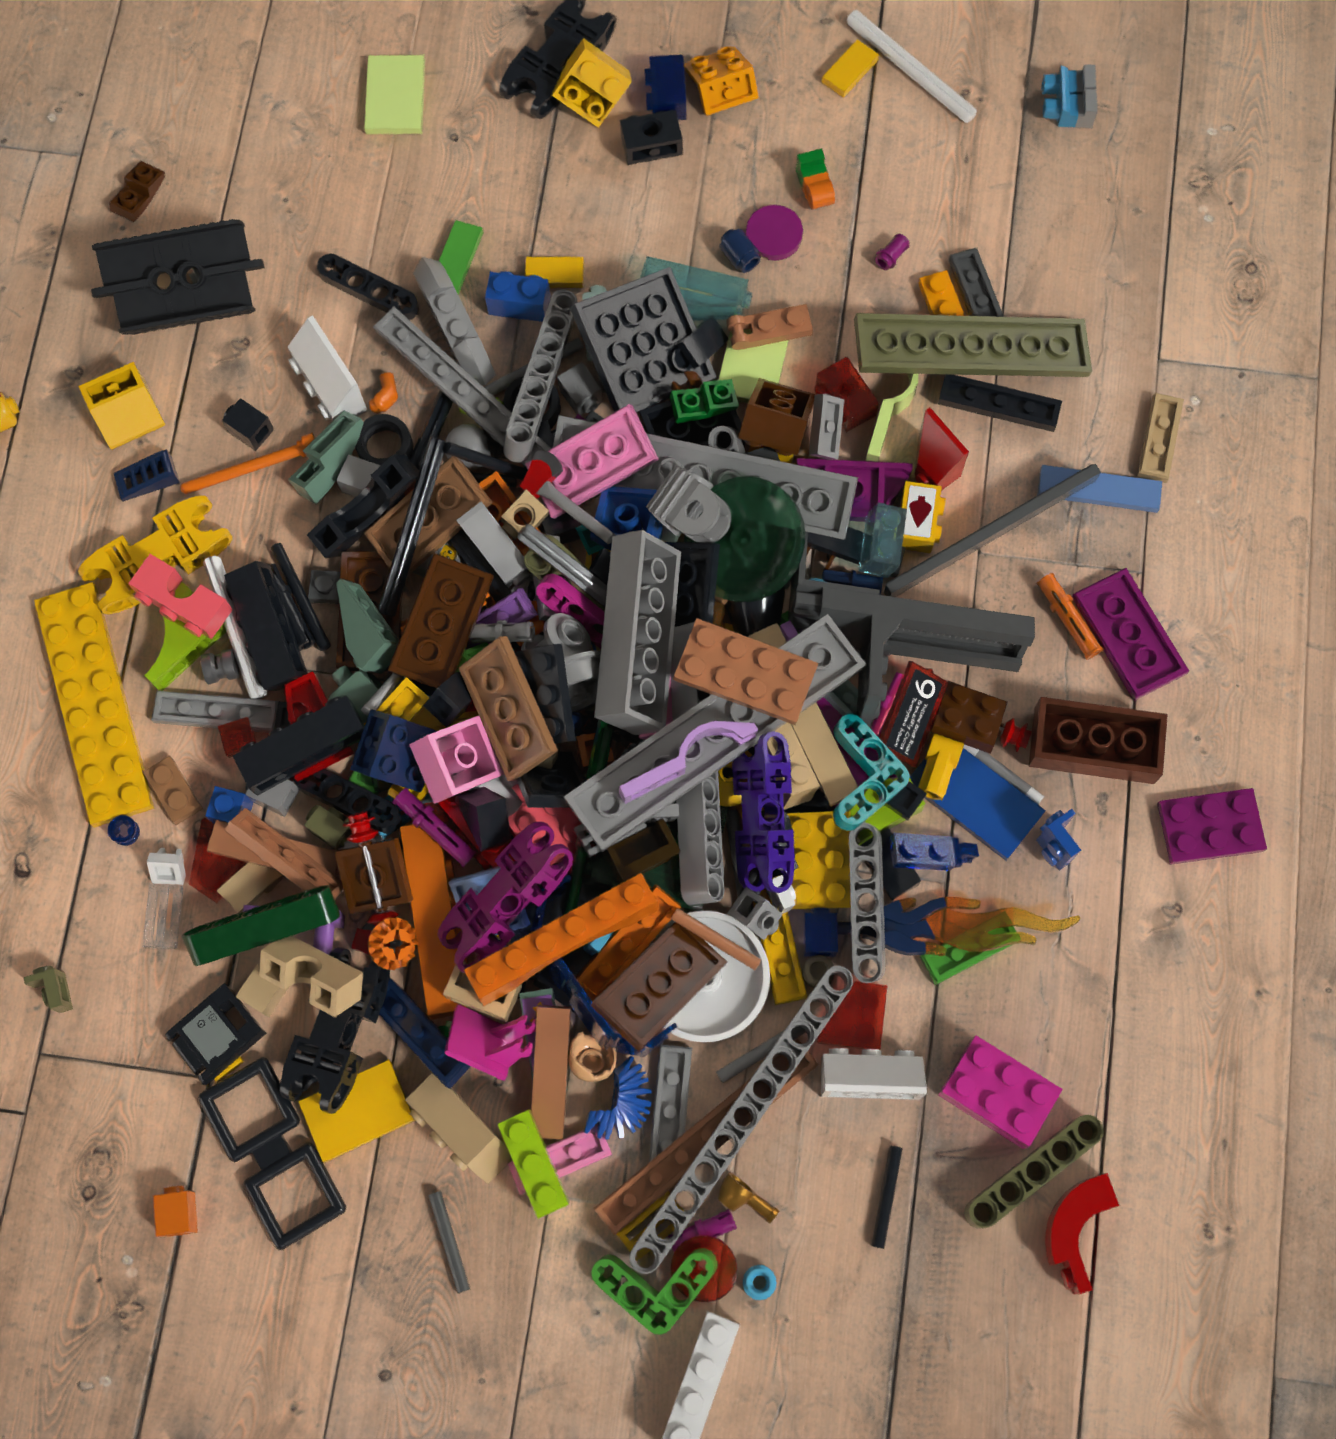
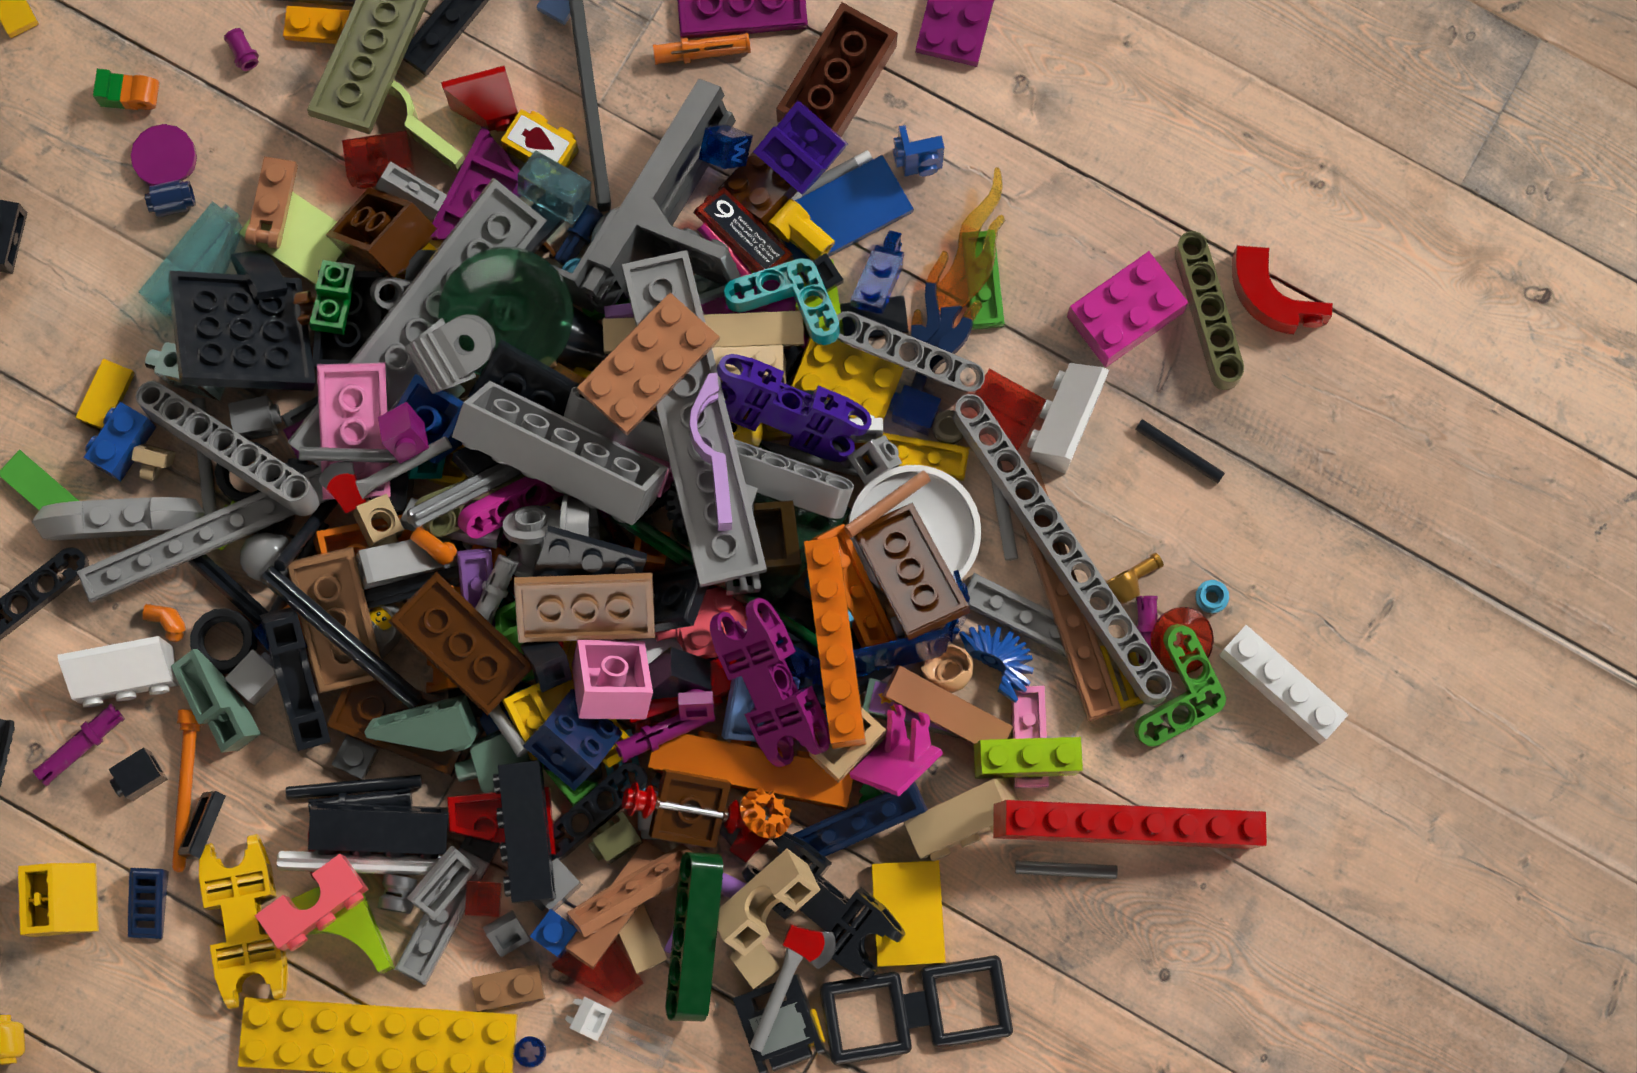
camera: 70 degrees left, 5 degrees up
none -> magenta pin [33,703,125,786]
none -> tan tile [131,443,176,481]
none -> black tile [178,791,226,859]
none -> dark grey bar [299,447,397,463]
none -> magenta brick [378,402,429,464]
none -> light grey tile [407,845,479,920]
none -> orange arm [410,526,457,565]
none -> dark grey plate [483,910,530,957]
none -> magenta plate [678,689,714,721]
none -> clear blue brick [698,125,753,169]
none -> piece [749,924,836,1052]
none -> dark purple slope [753,101,848,194]
none -> red brick [993,800,1267,849]

